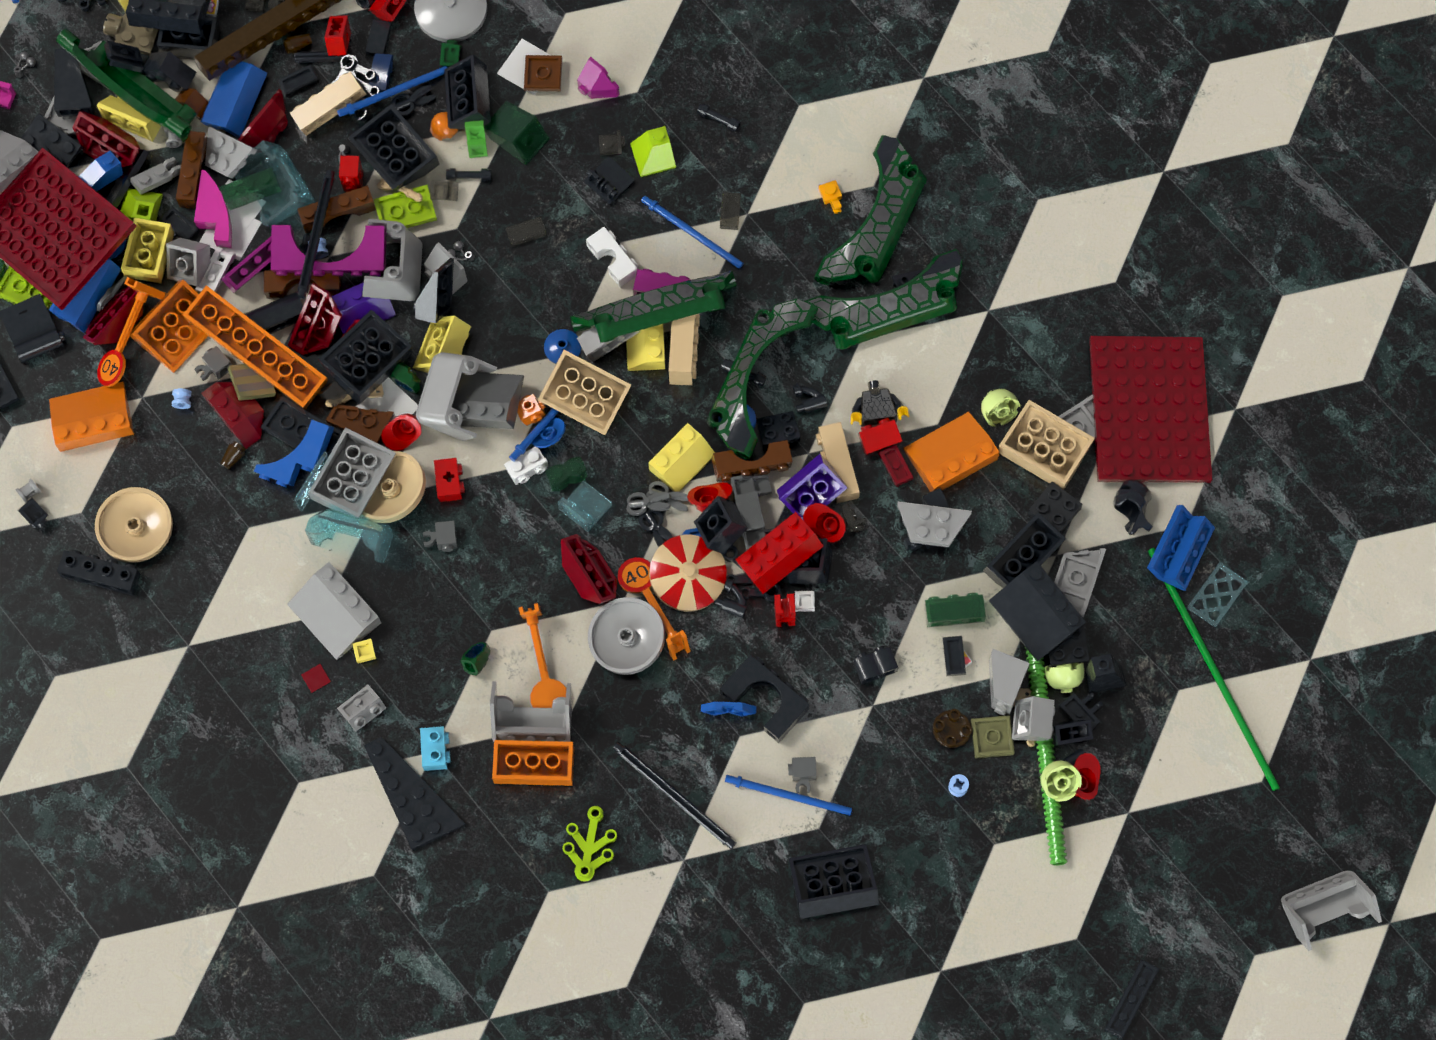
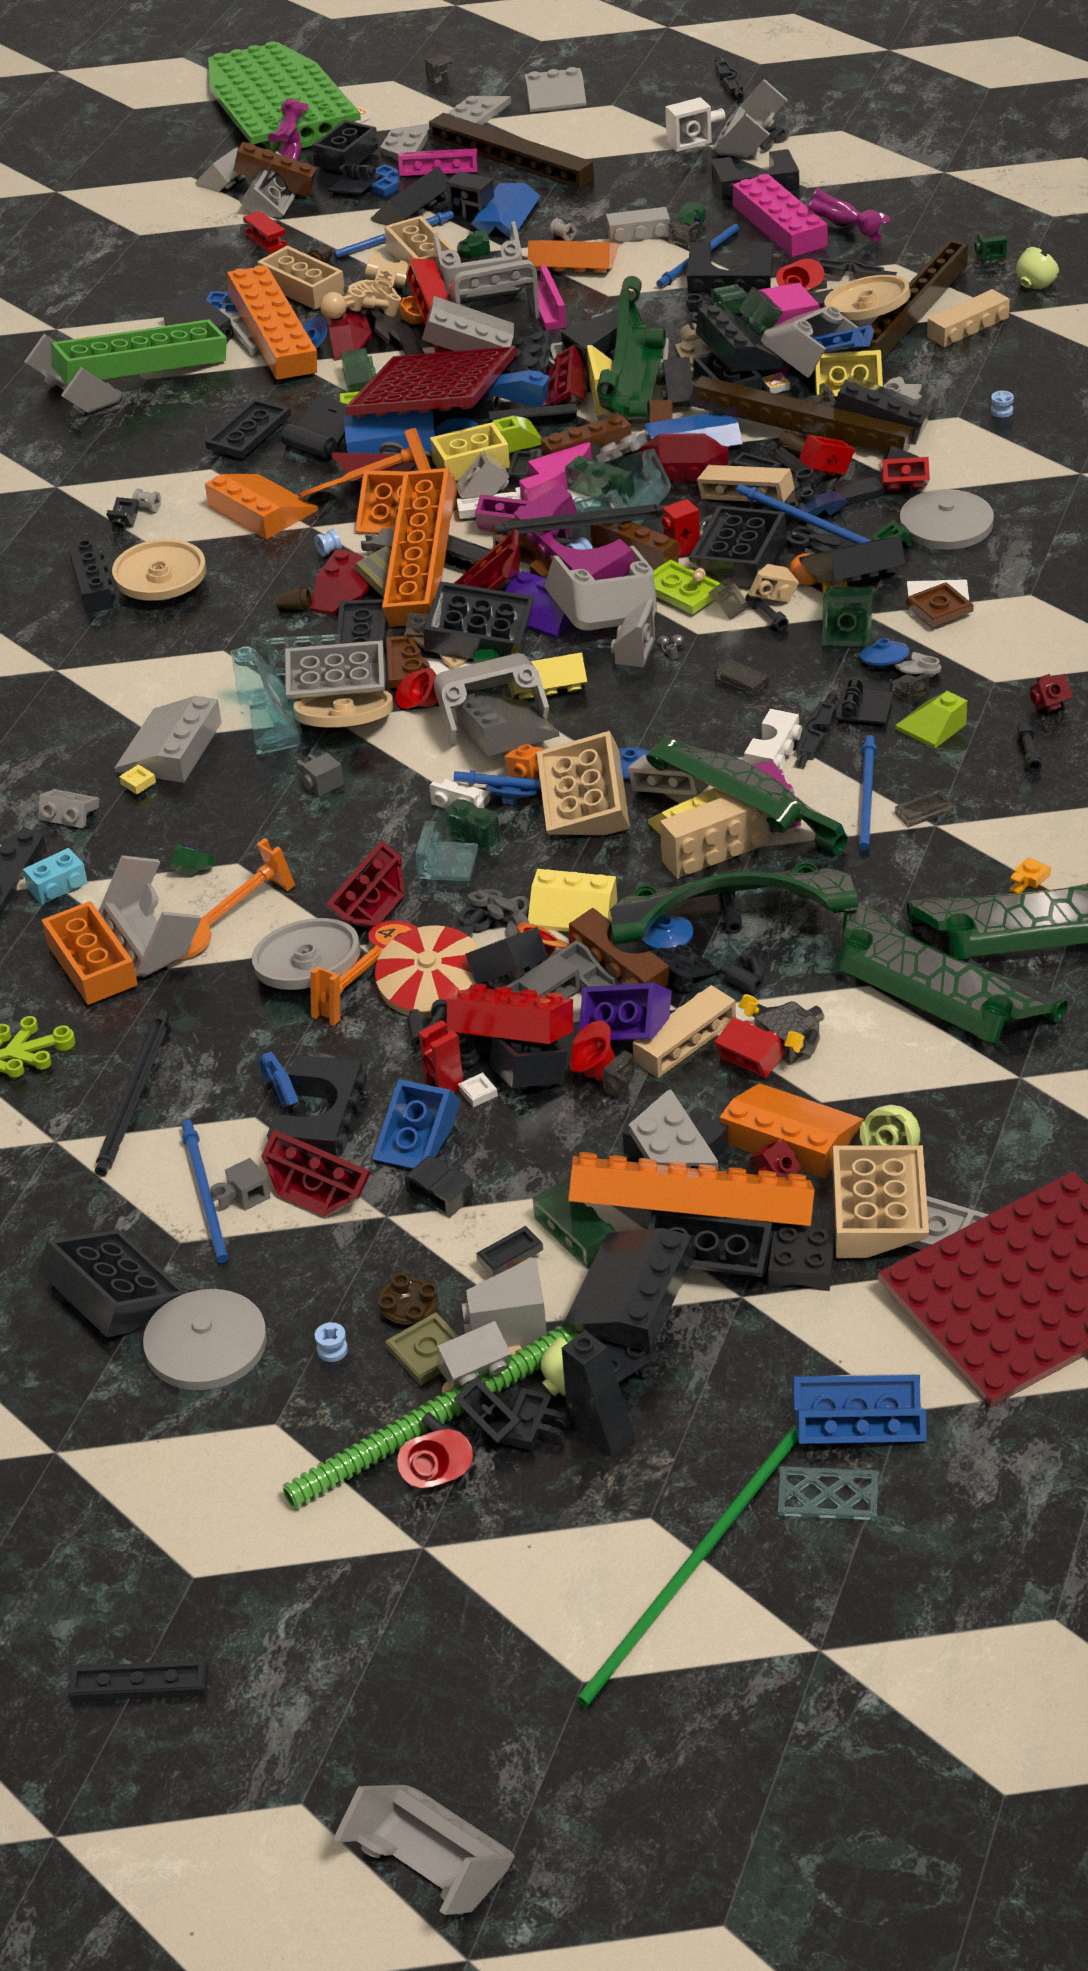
camera: 60 degrees right, 30 degrees down
black plate [104,40,145,73] -> none
light grey hinge [130,157,181,195] -> none
blue arch [254,420,334,487] -> none
dark red sticker [301,664,331,693] -> none
black slope [414,258,454,324] -> none
red brick [434,458,465,502] -> none
bright green slope [465,120,488,158] -> none
magenta slope [577,57,620,99] -> none
dark red plate [879,445,913,487] -> none
yellowish green cylinder [1041,760,1082,802] -> none
light grey wing [1054,548,1106,618] -> none
black piece [1113,479,1153,535] -> none
none -> light grey dish [143,1289,267,1390]
none -> dark red wedge [261,1129,371,1217]
none -> blue slope [372,1079,460,1169]
none -> orange brick [568,1152,815,1226]
none -> tan slope [748,564,799,603]
none -> dark red brick [748,1139,802,1178]
none -> black piece [795,693,838,769]
none -> blue dish [860,638,909,666]
none -> light grey plate [894,652,941,677]
none -> dark red brick [1029,674,1073,712]

